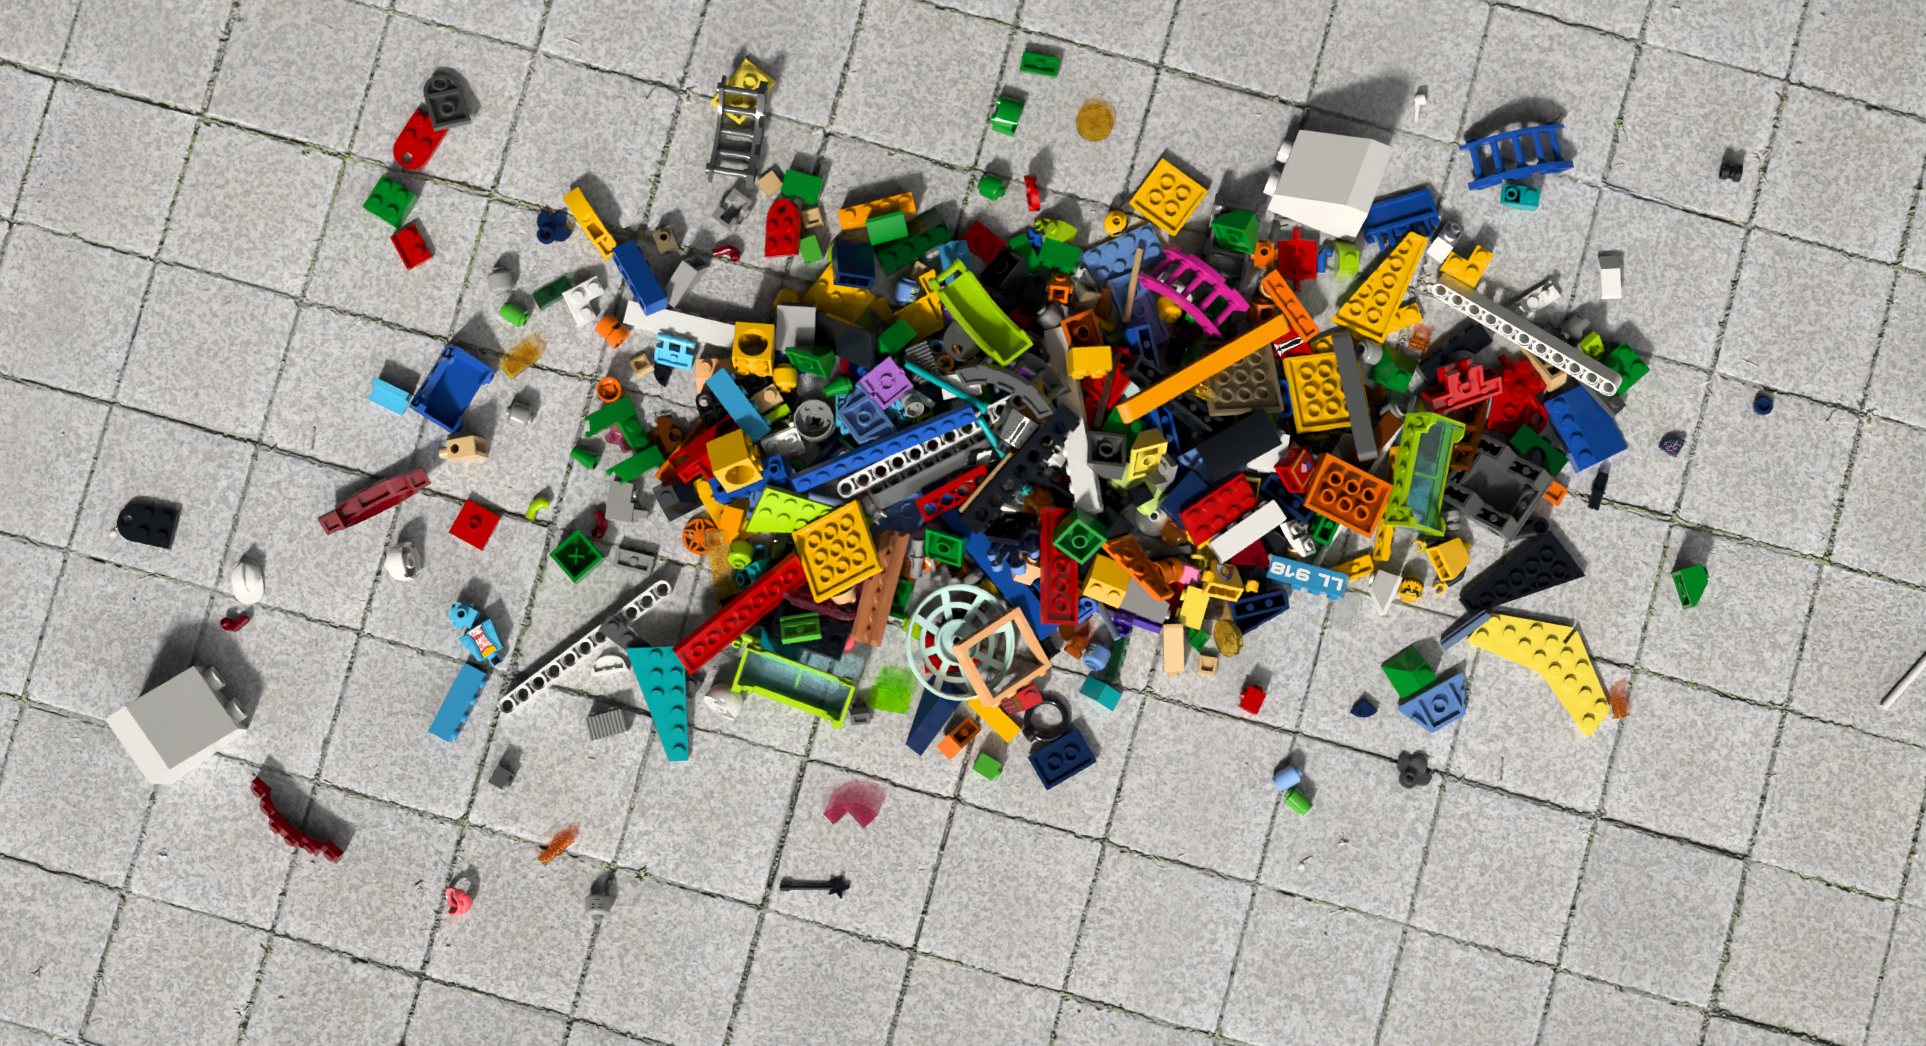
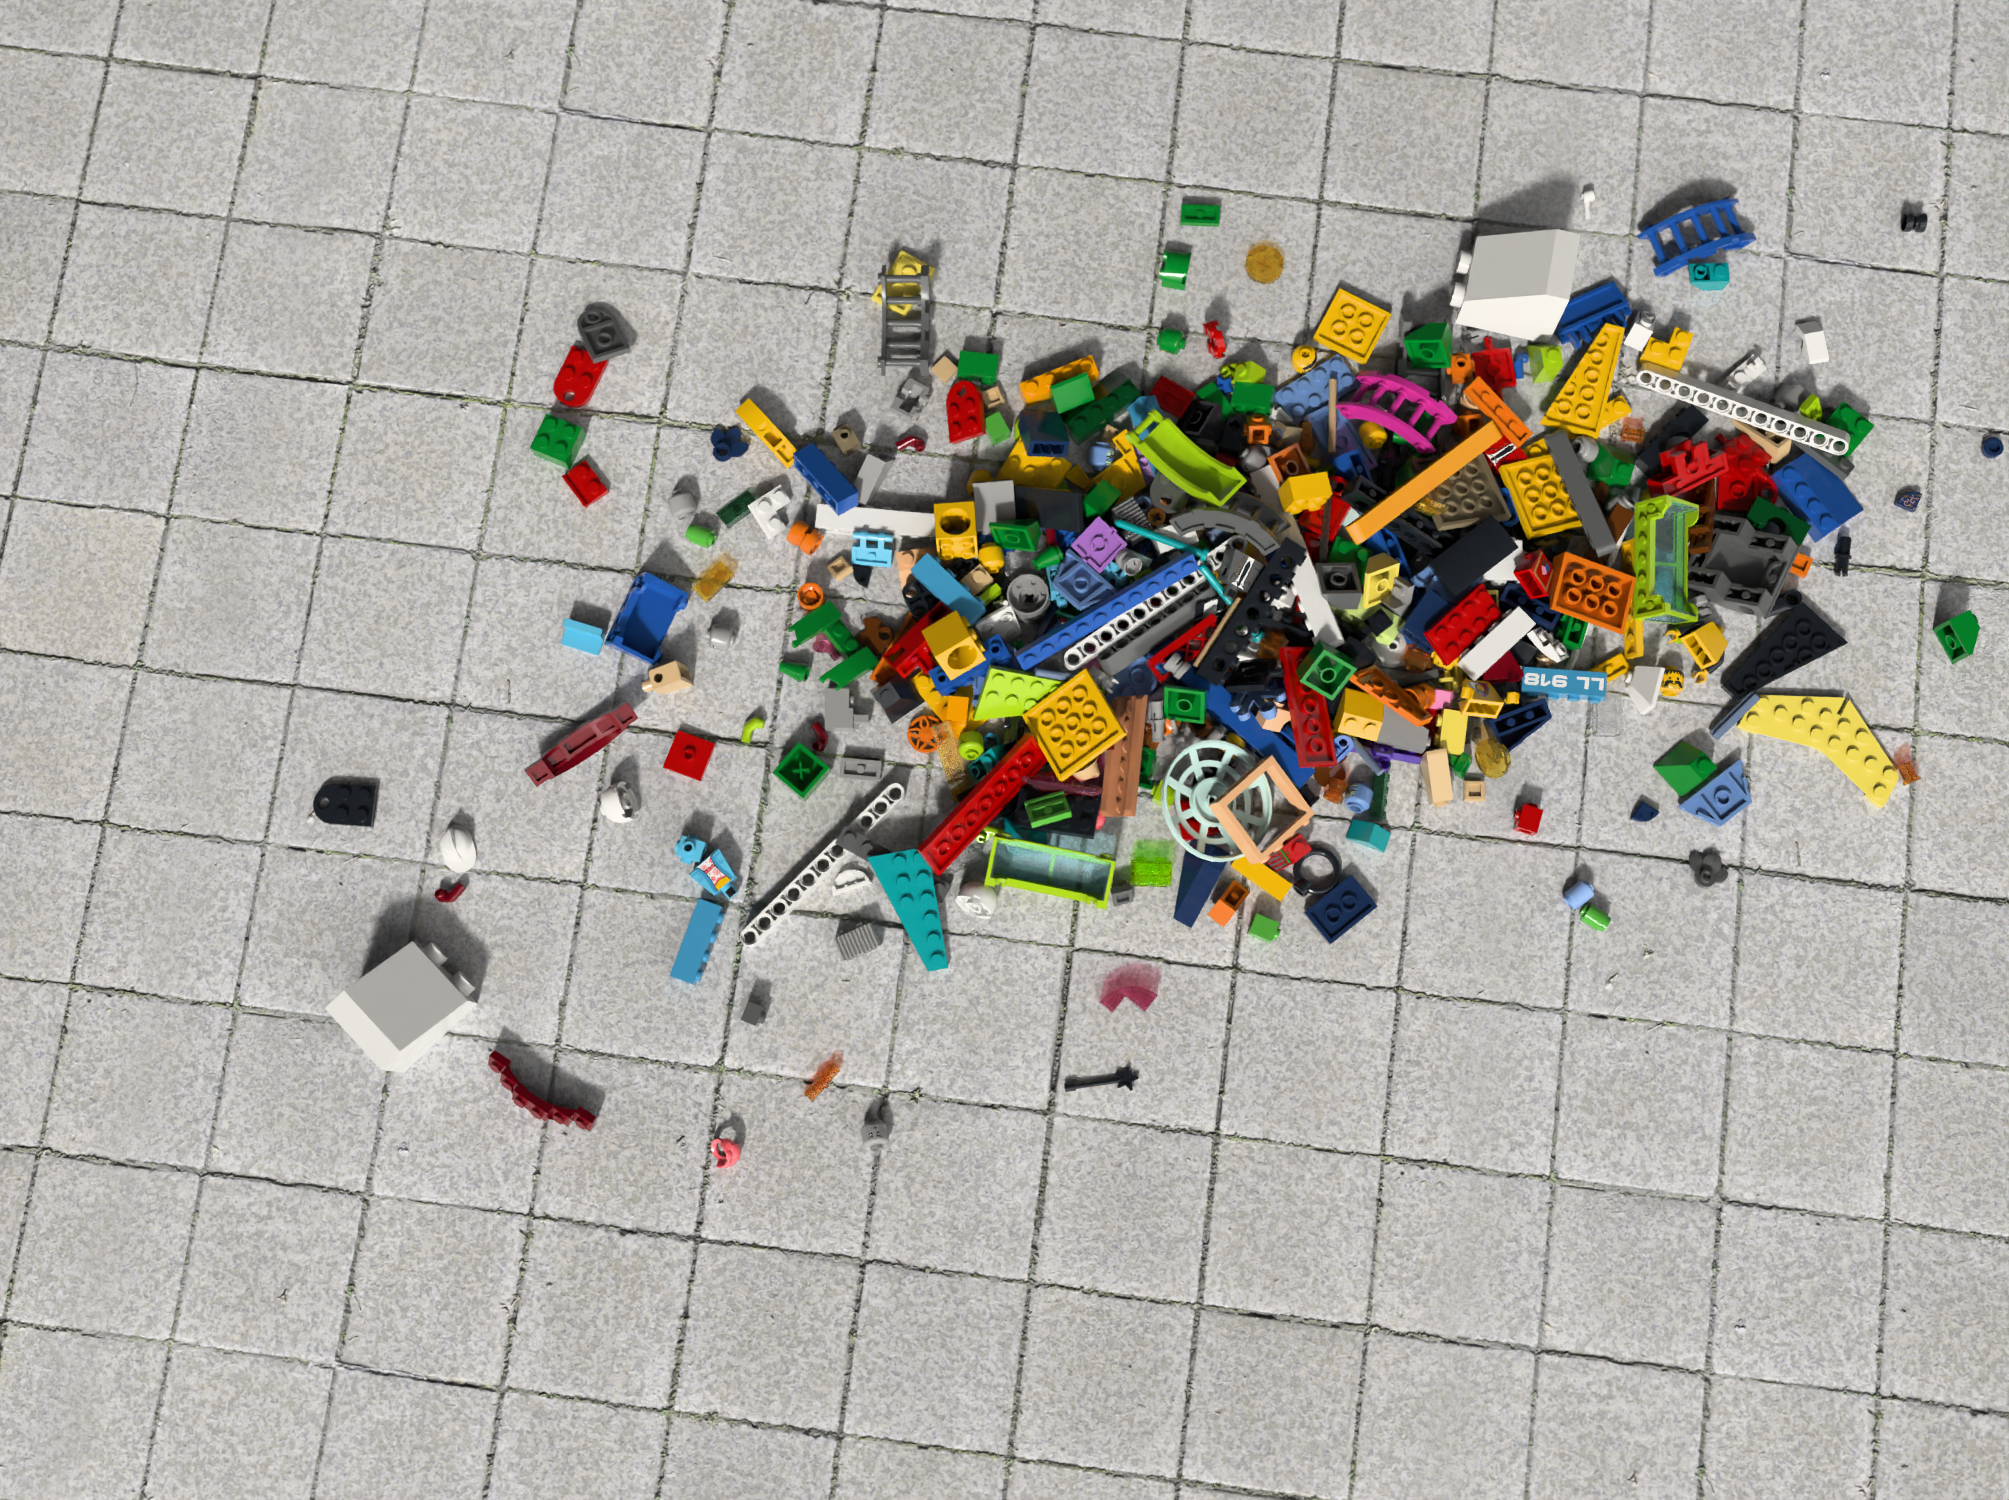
camera: 10 degrees left, 5 degrees down
none -> light grey wheel [1163,652,1192,681]

